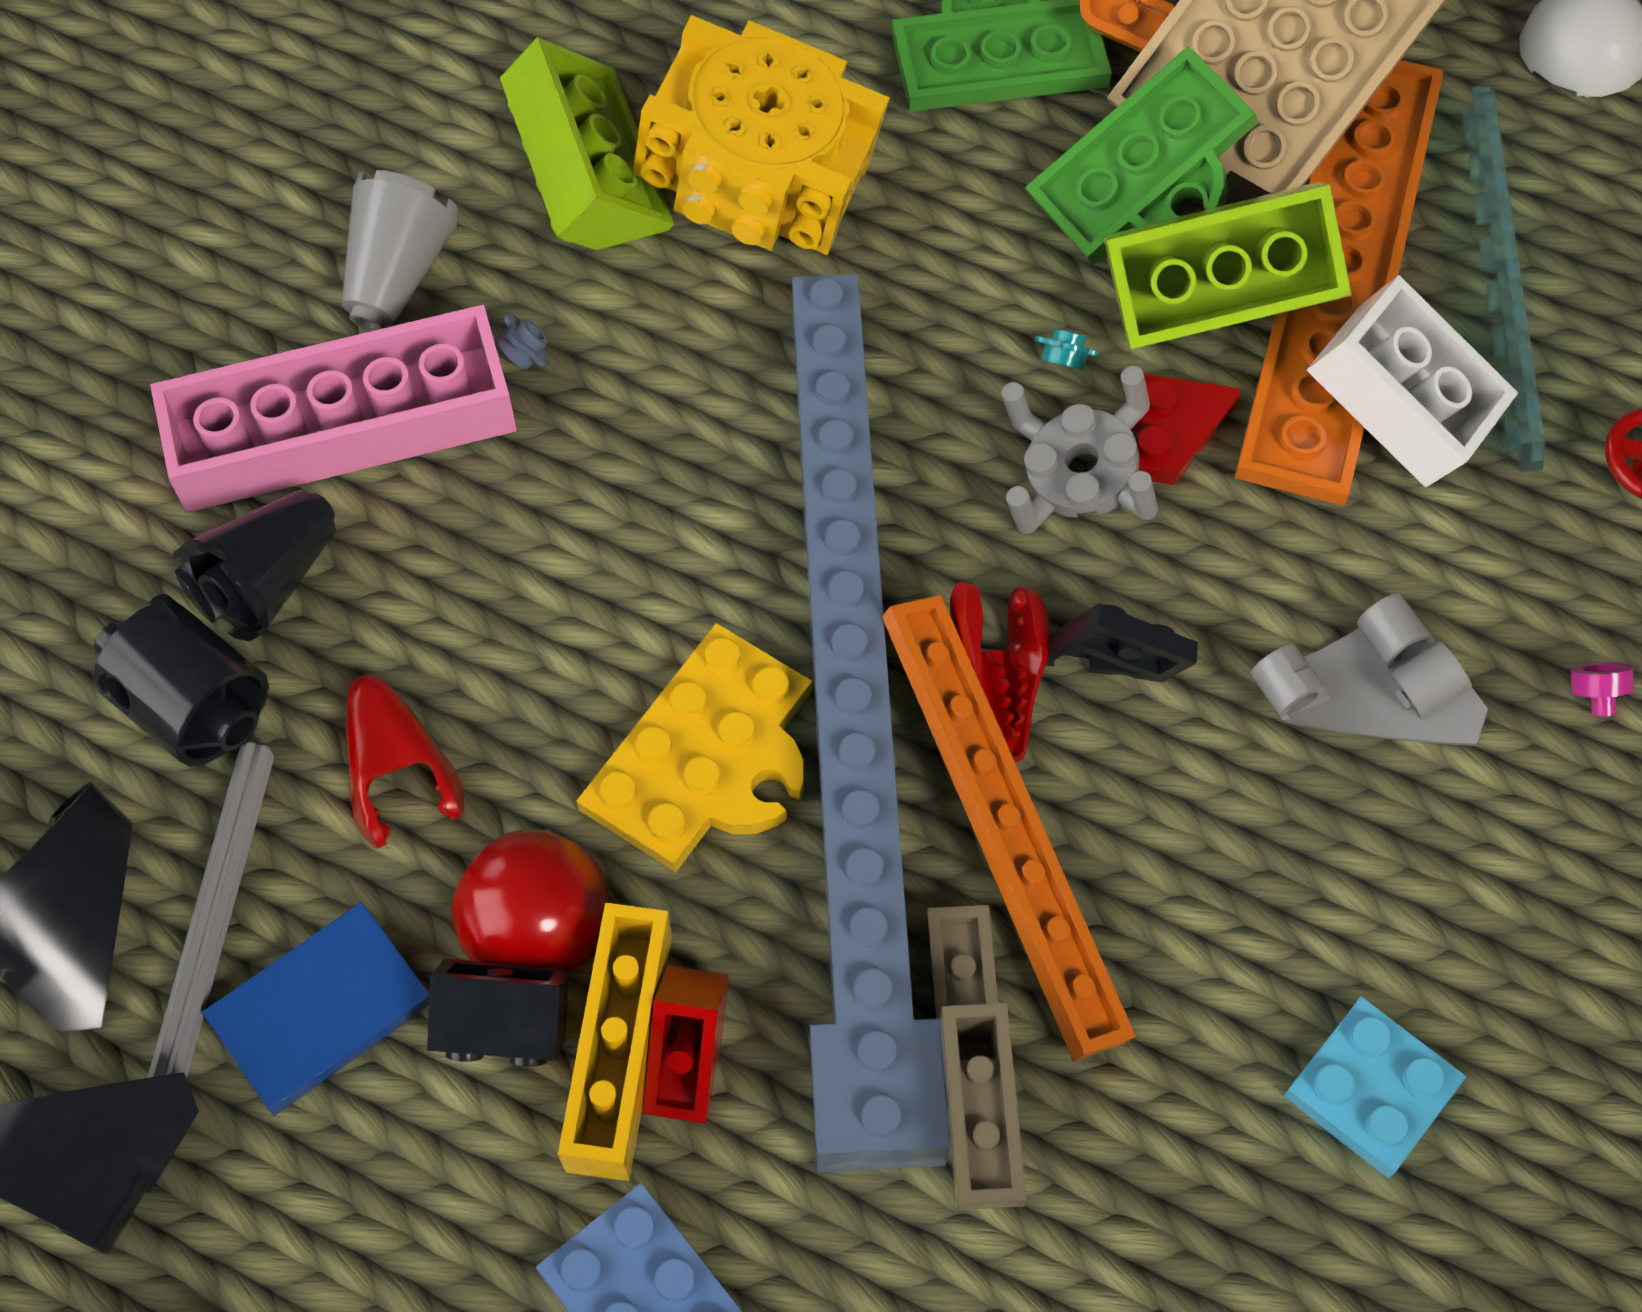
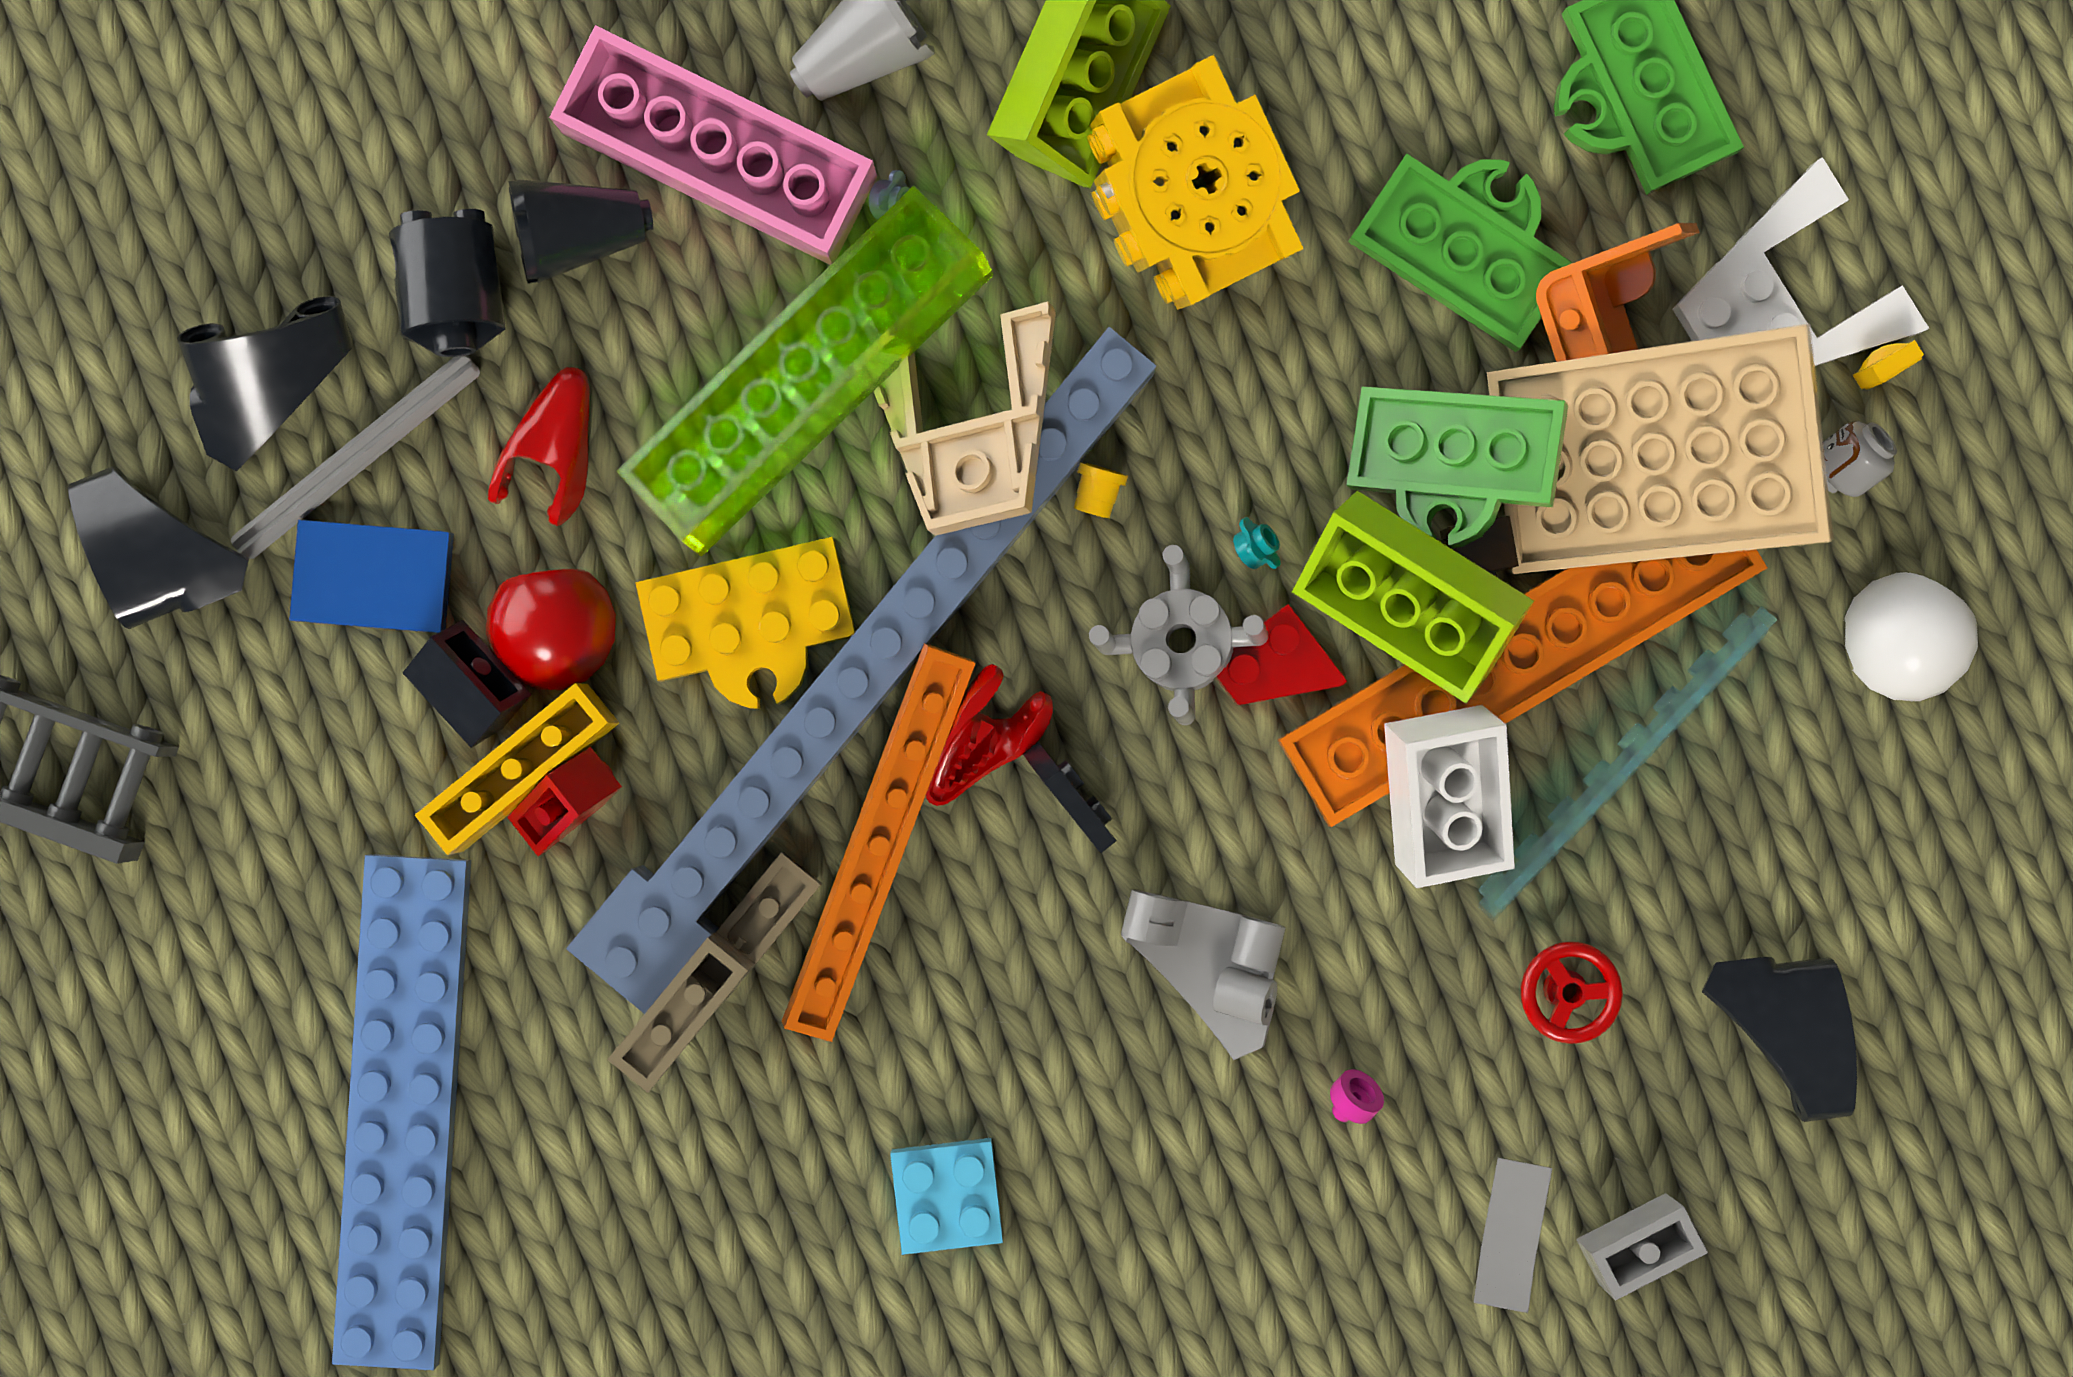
camera: 40 degrees right, 25 degrees up
none -> clear neon green brick [616,186,994,557]
none -> tan wing [860,302,1056,536]
none -> yellow piece [1073,462,1128,518]

